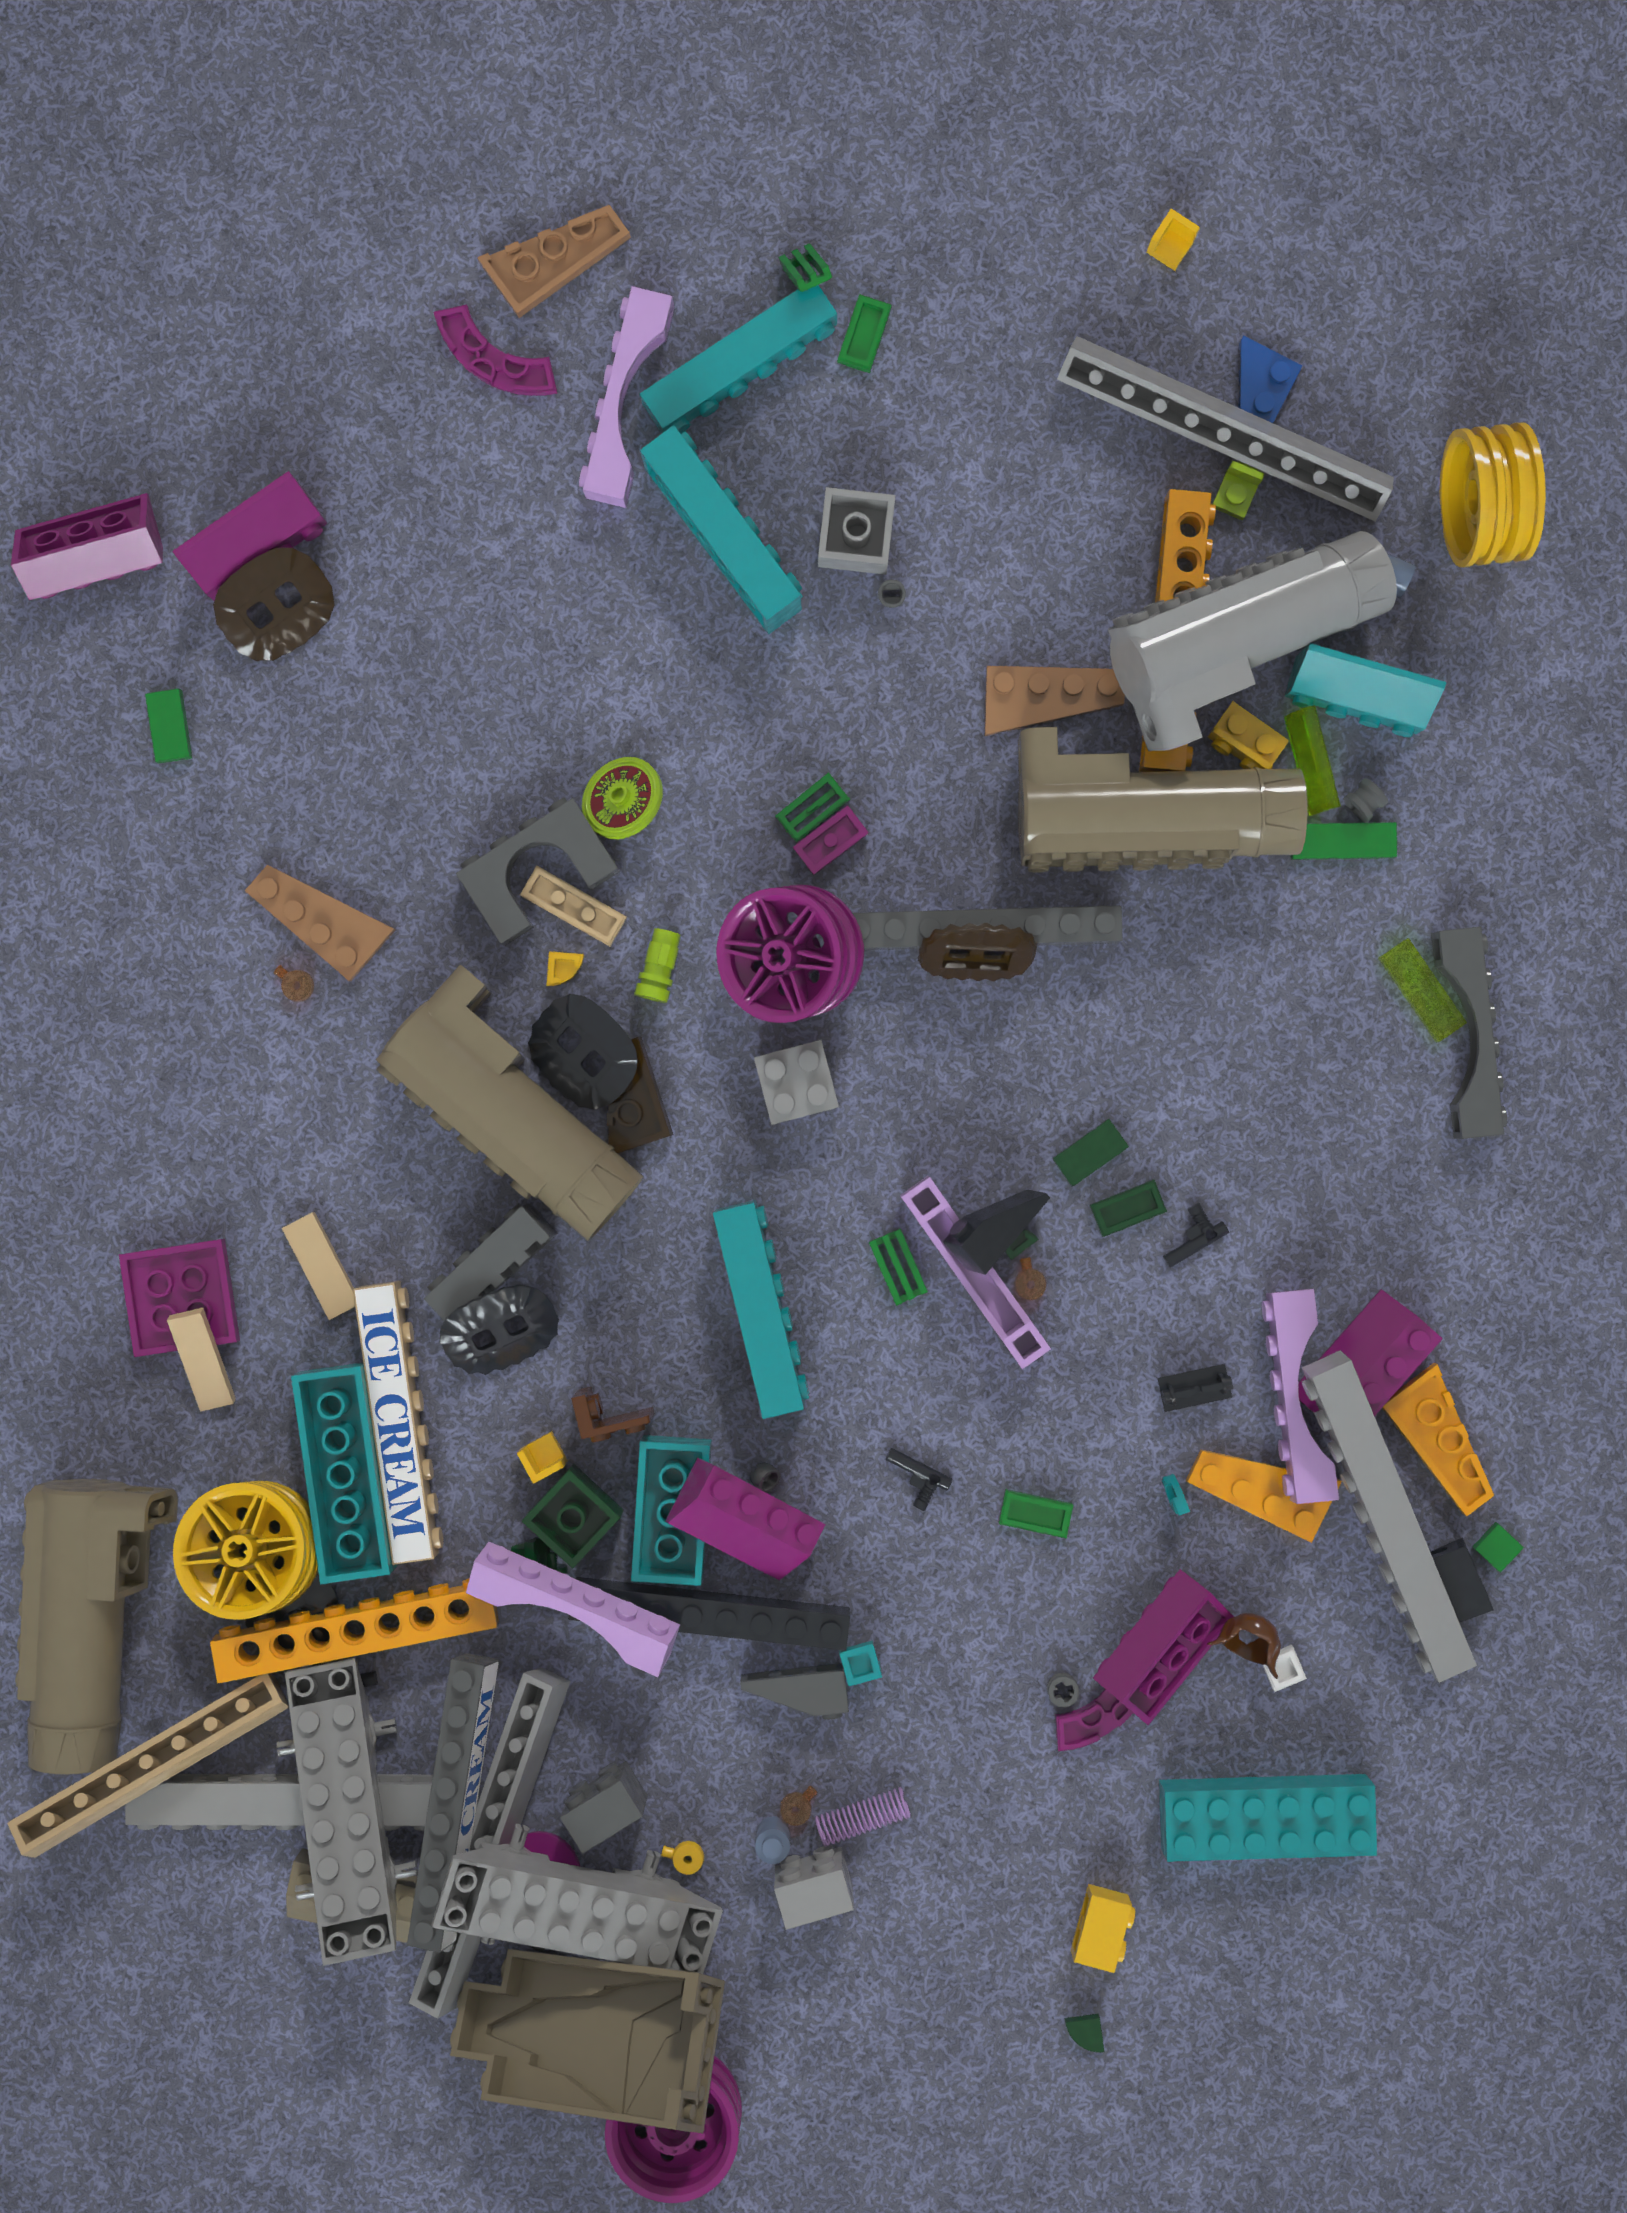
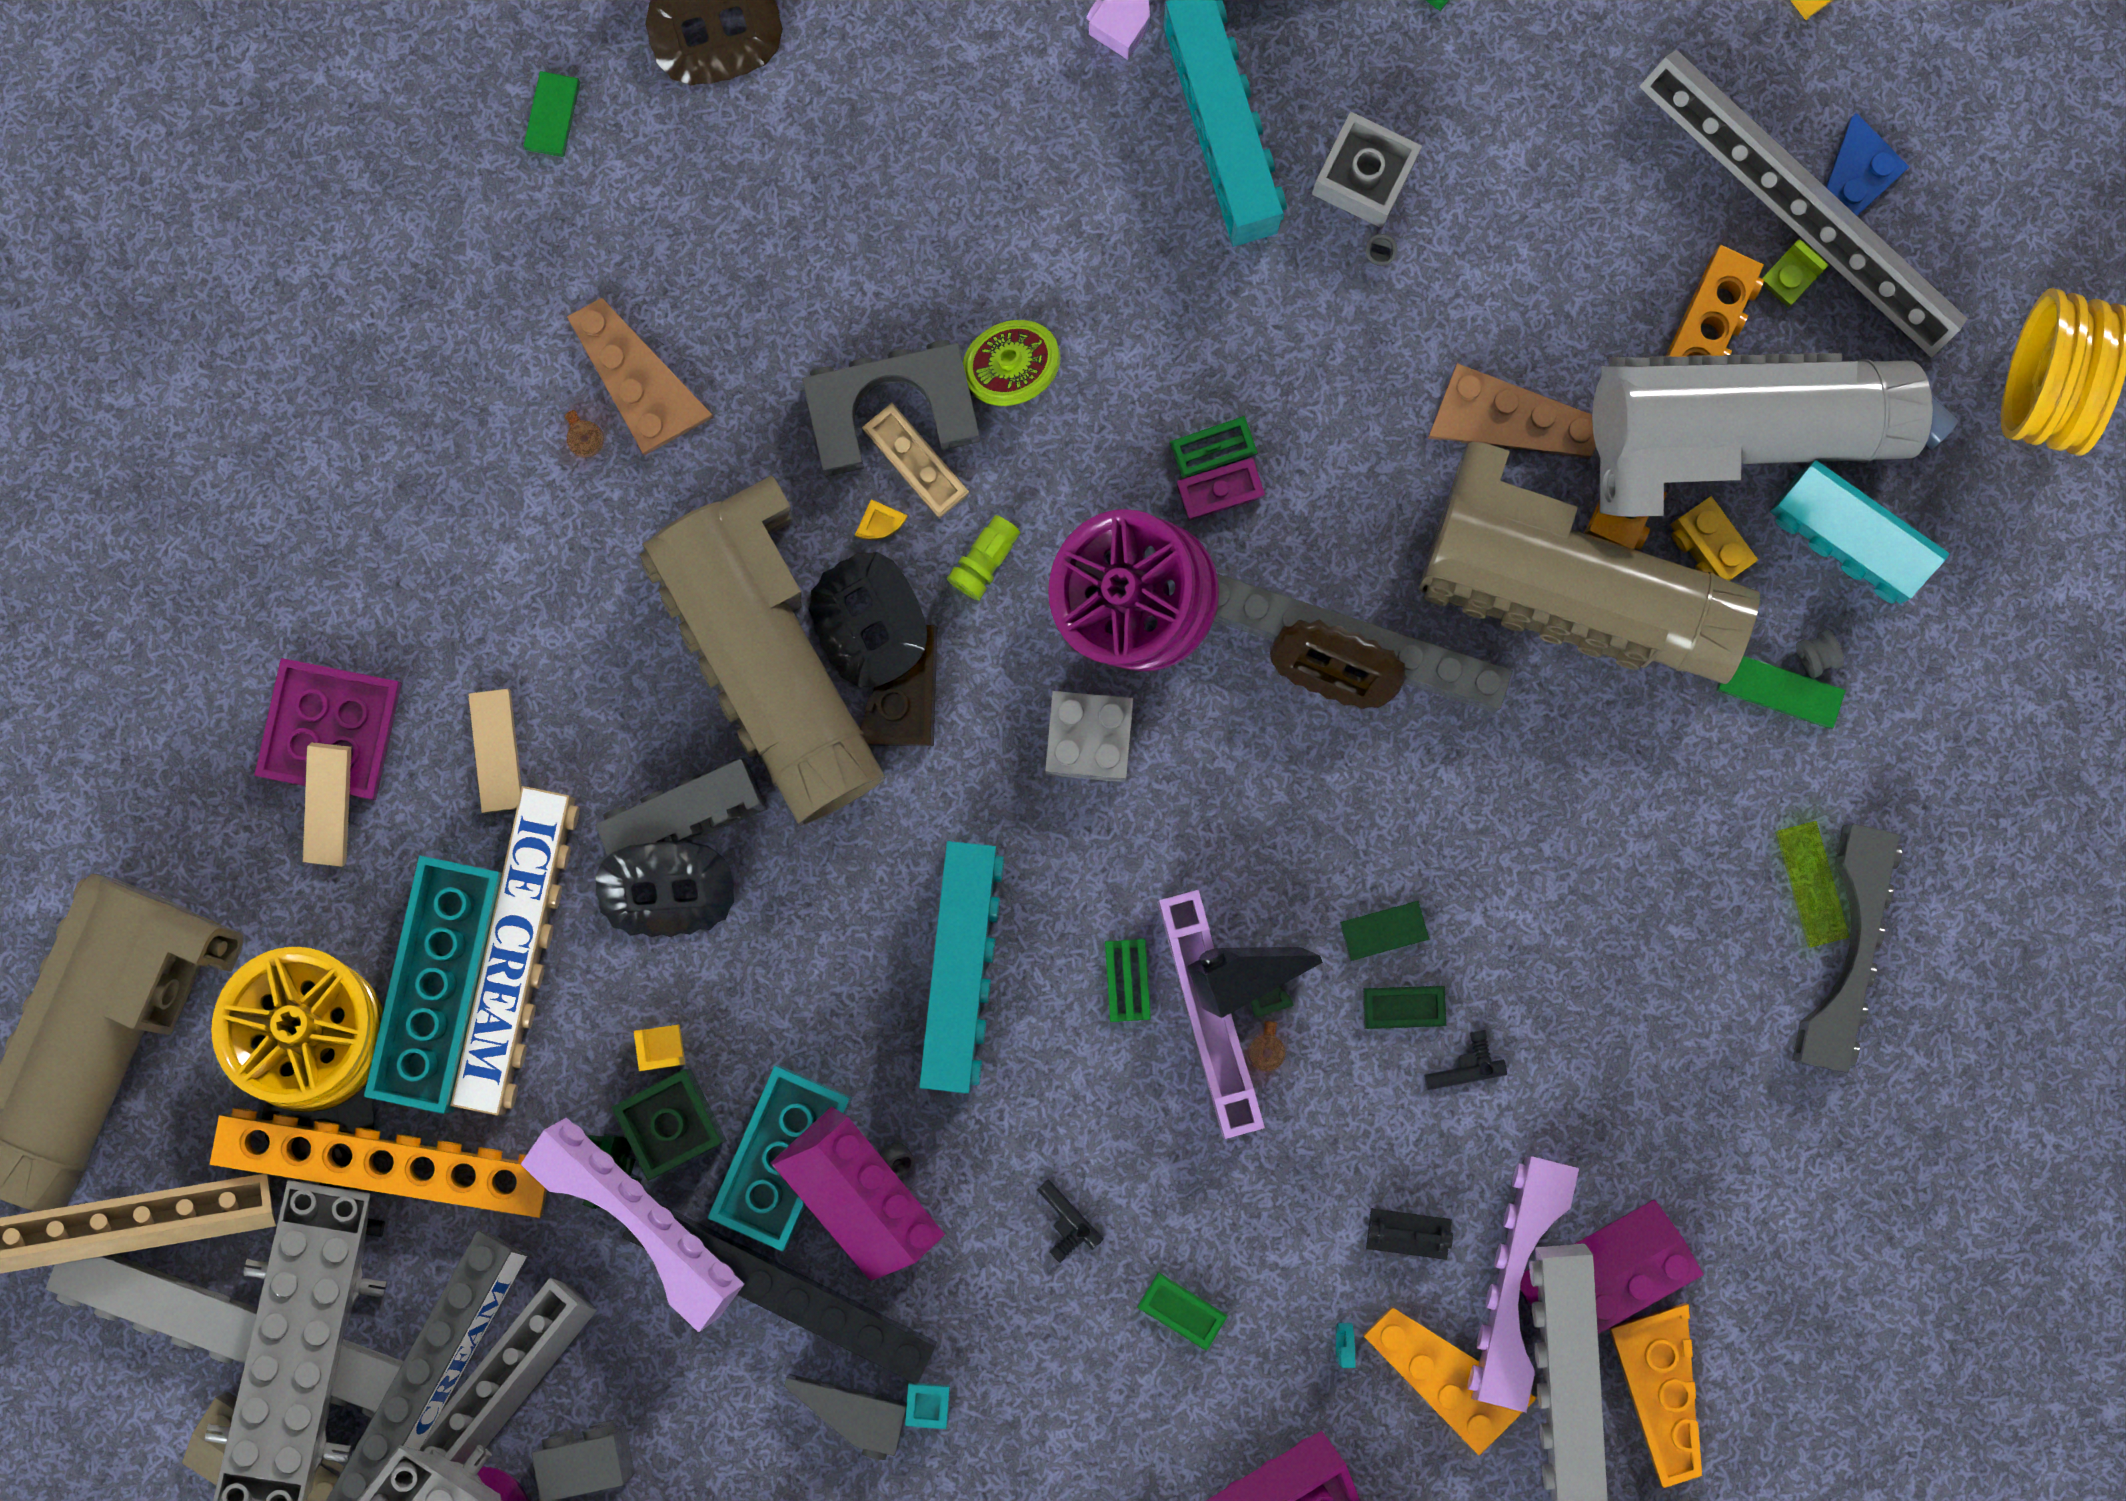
camera: 20 degrees right, 5 degrees down
reddish brown bracket [571,1387,655,1442] -> none
clear neon green tile [1284,705,1341,816] -> none

